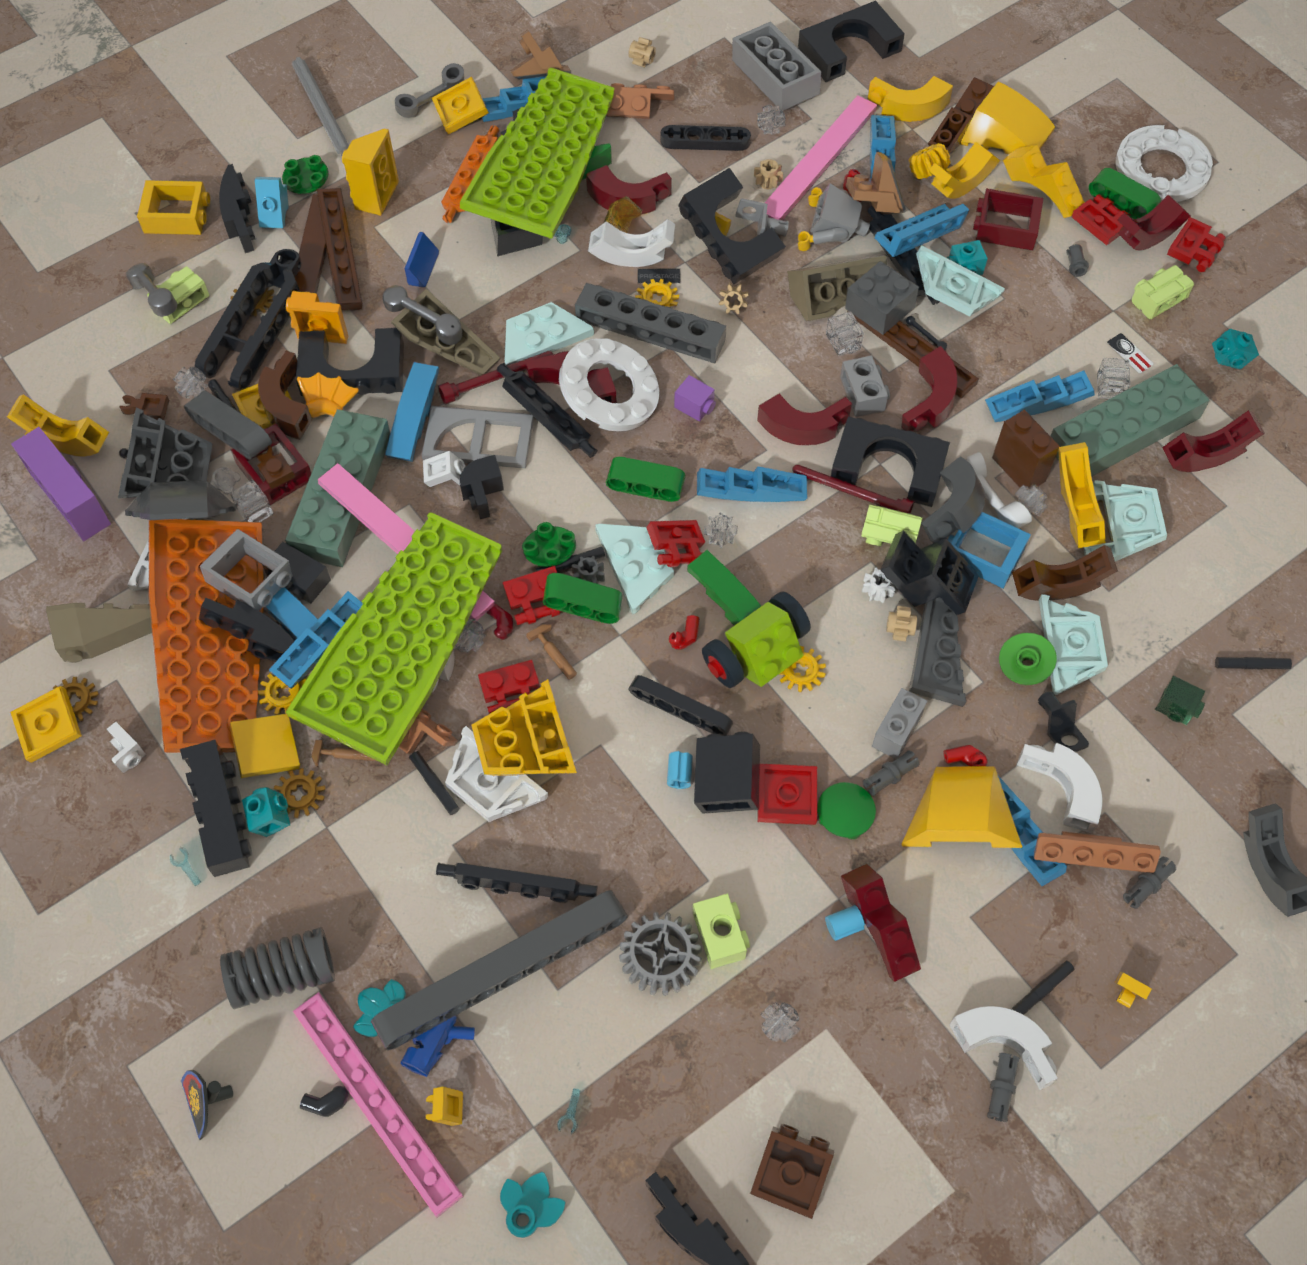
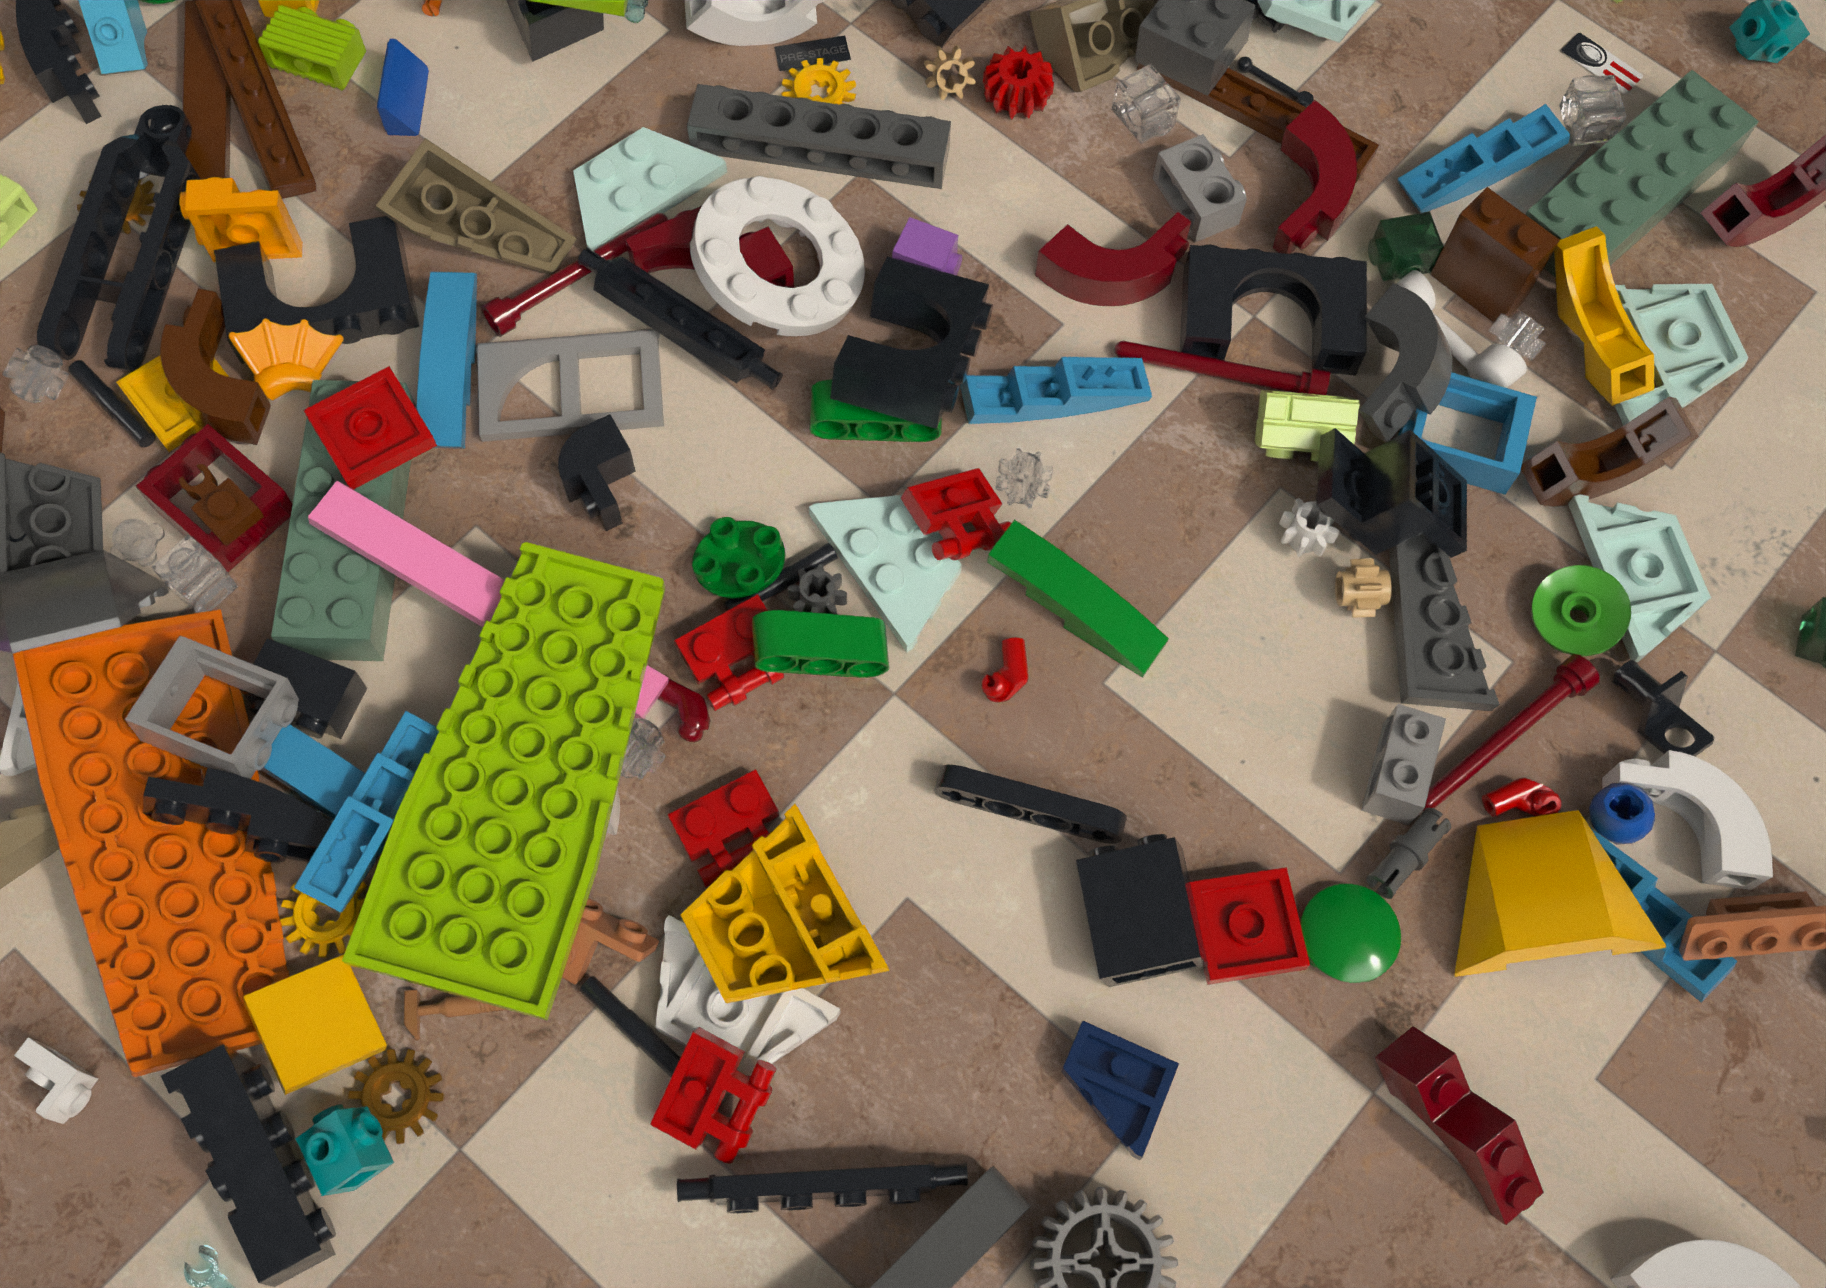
camera: 15 degrees left, 5 degrees up
dark grey beam [184,390,272,460] -> none
flat silver piece [382,285,462,345] -> none
white bracket [423,451,465,487] -> none
medium nougat piece [526,624,577,680] -> none
medium azure piece [667,751,693,789] -> none
yellowish green brick [692,893,750,969] -> none
lime brick [702,591,811,688] -> none
yellow gear [779,646,826,692] -> none
medium azure piece [825,905,865,941] -> none
black piece [1011,960,1075,1015] -> none
none -> lime brick [258,5,366,91]
none -> red plate [303,366,437,490]
none -> red plate [650,1027,777,1164]
none -> black arch [830,256,993,429]
none -> red gear [983,45,1054,120]
none -> dark blue wing [1061,1021,1179,1160]
none -> clear green brick [1368,211,1444,281]
none -> dark red piece [1422,654,1600,811]
none -> blue piece [1589,783,1655,845]

